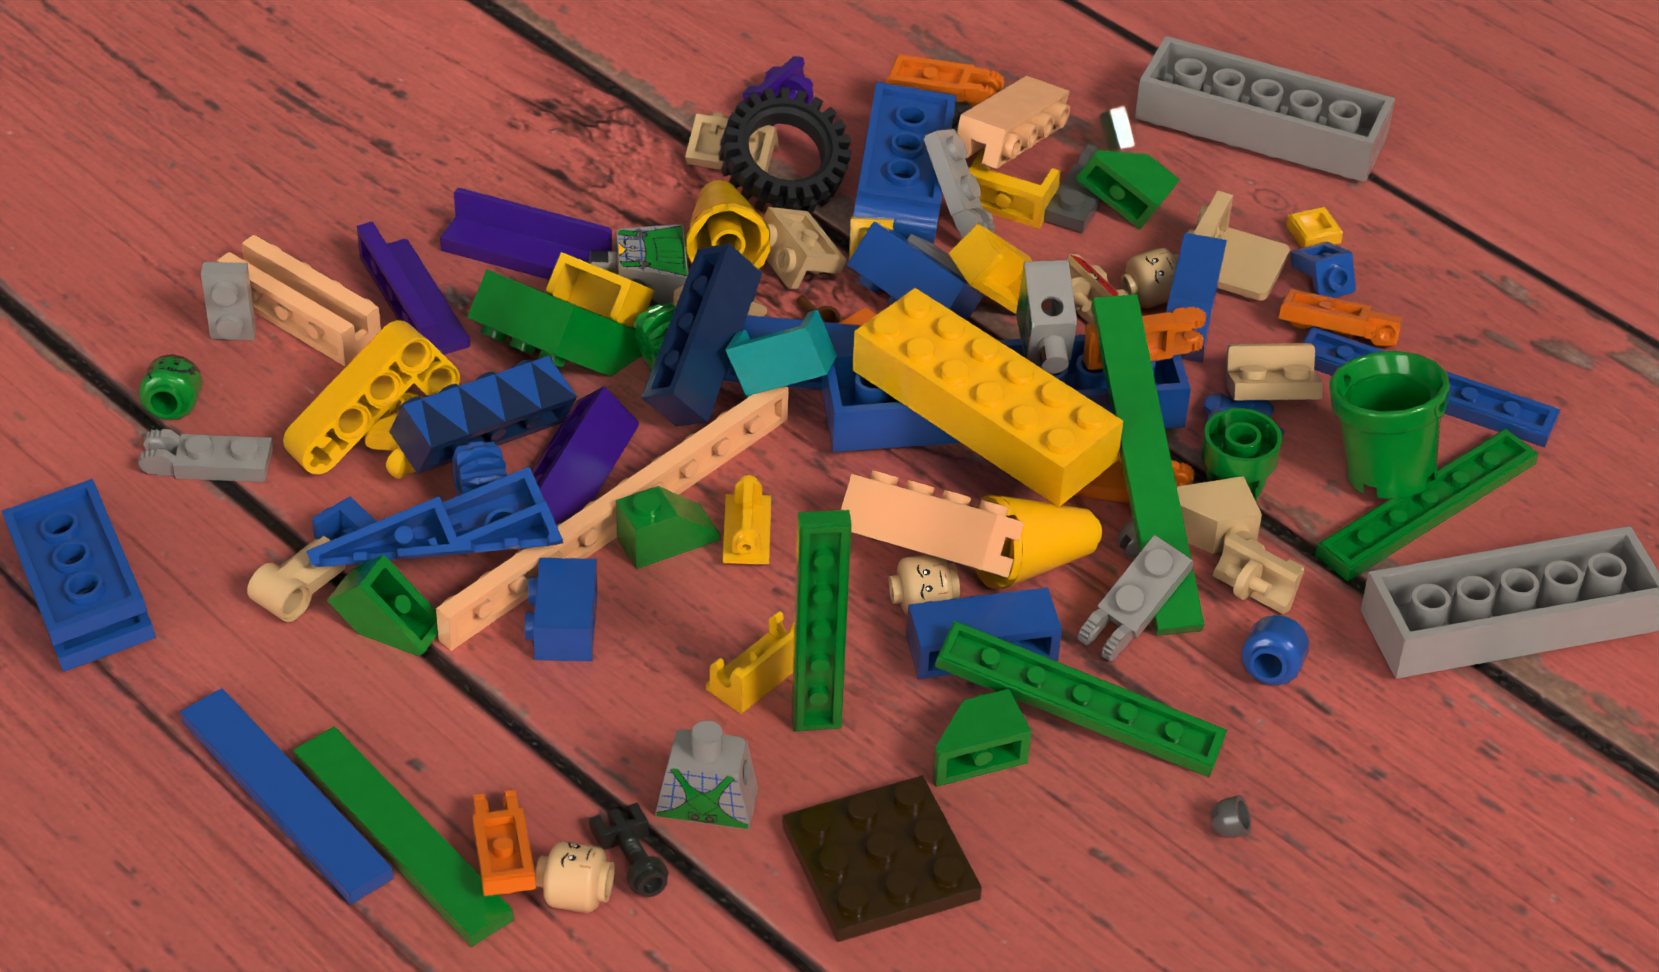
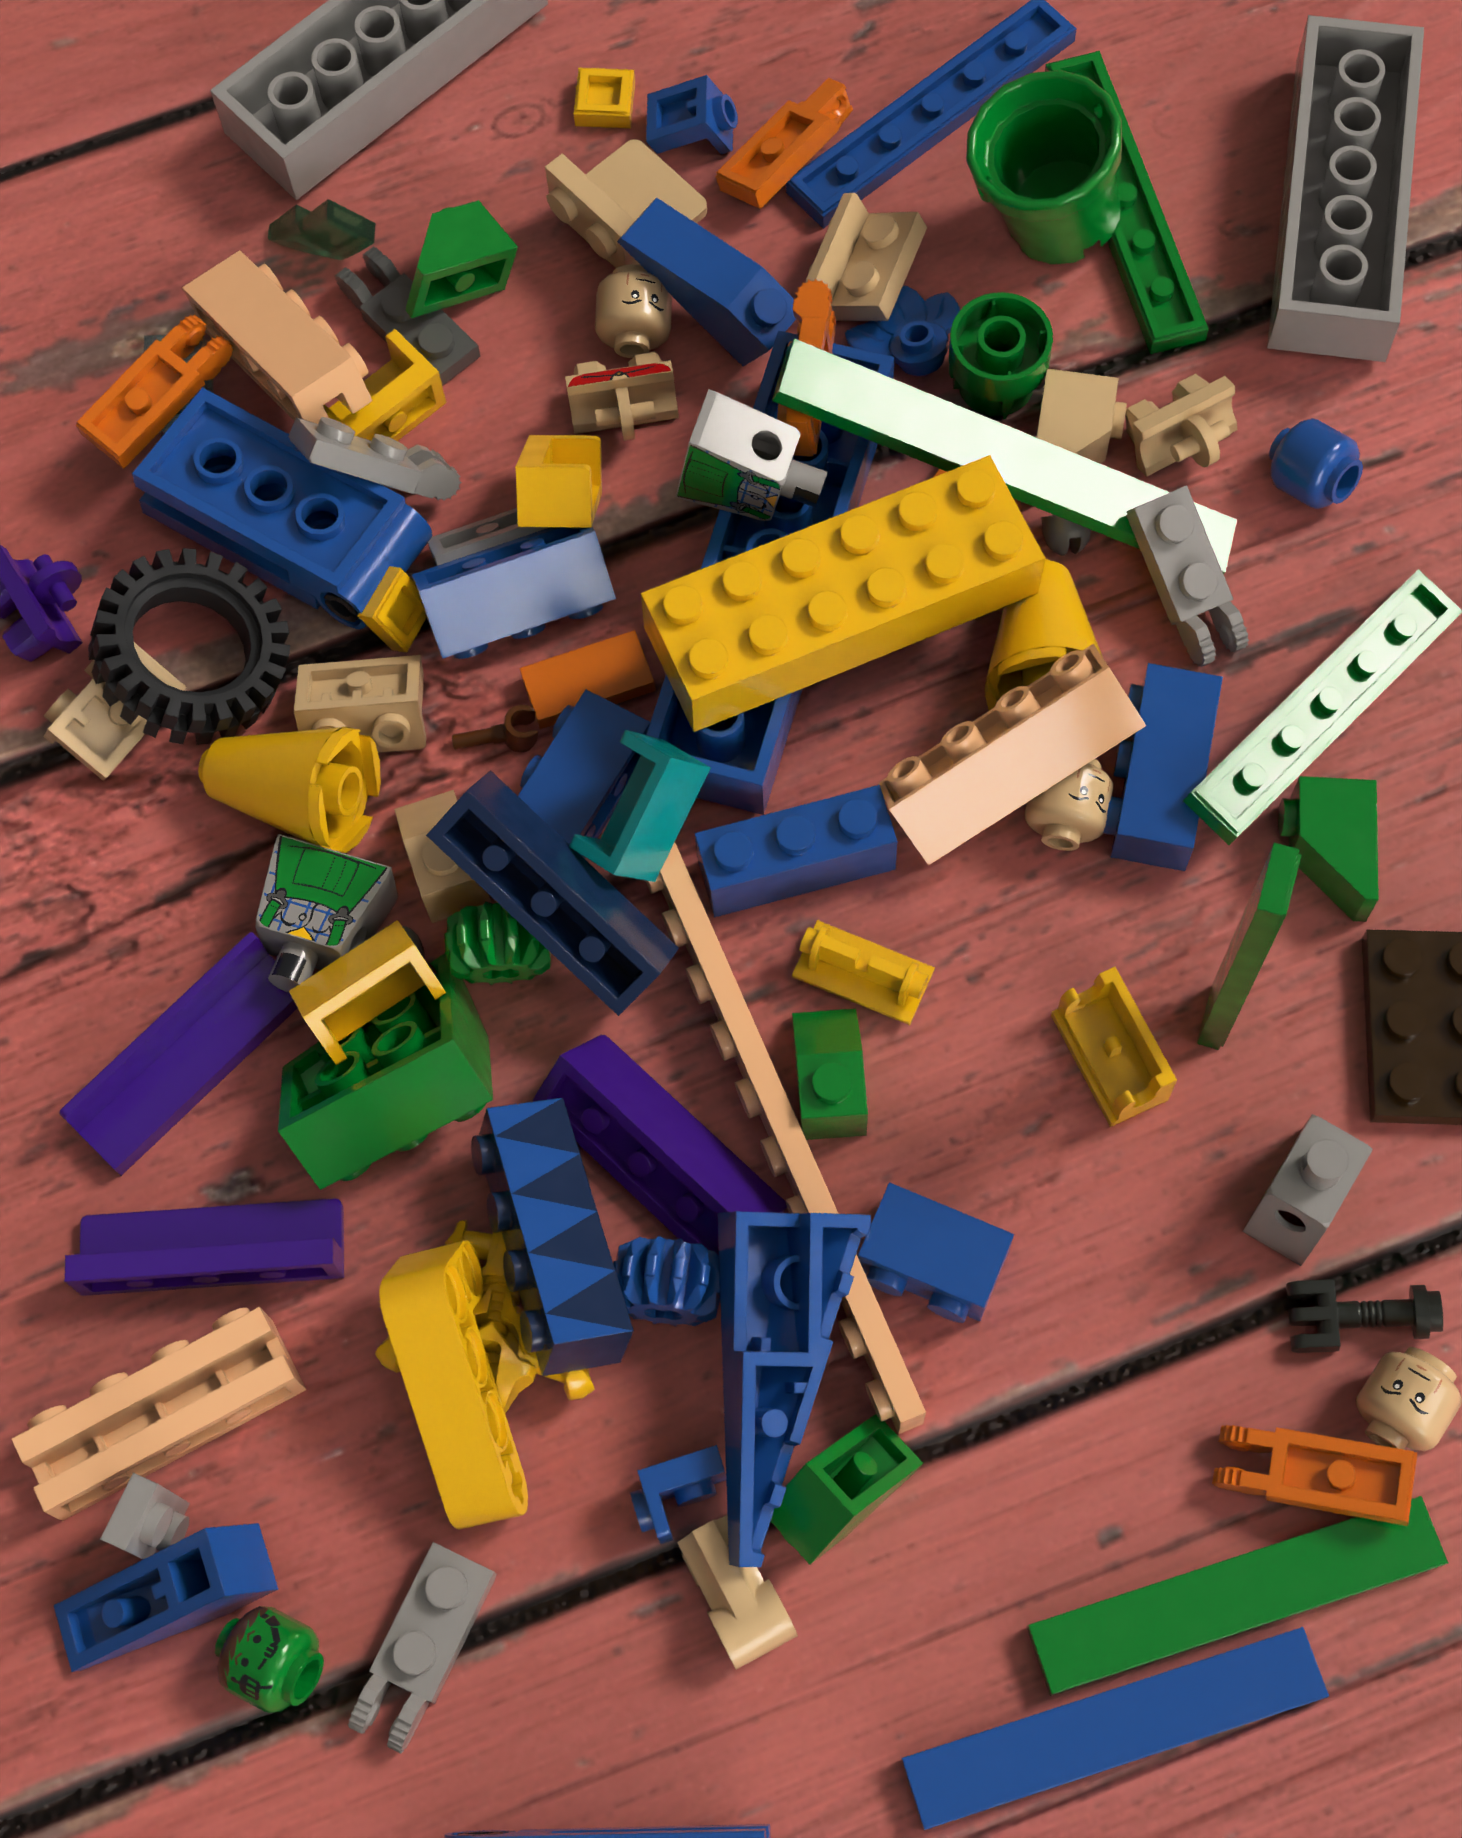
camera: 60 degrees left, 25 degrees up
none -> blue slope [54,1523,278,1672]
none -> blue brick [695,785,898,918]

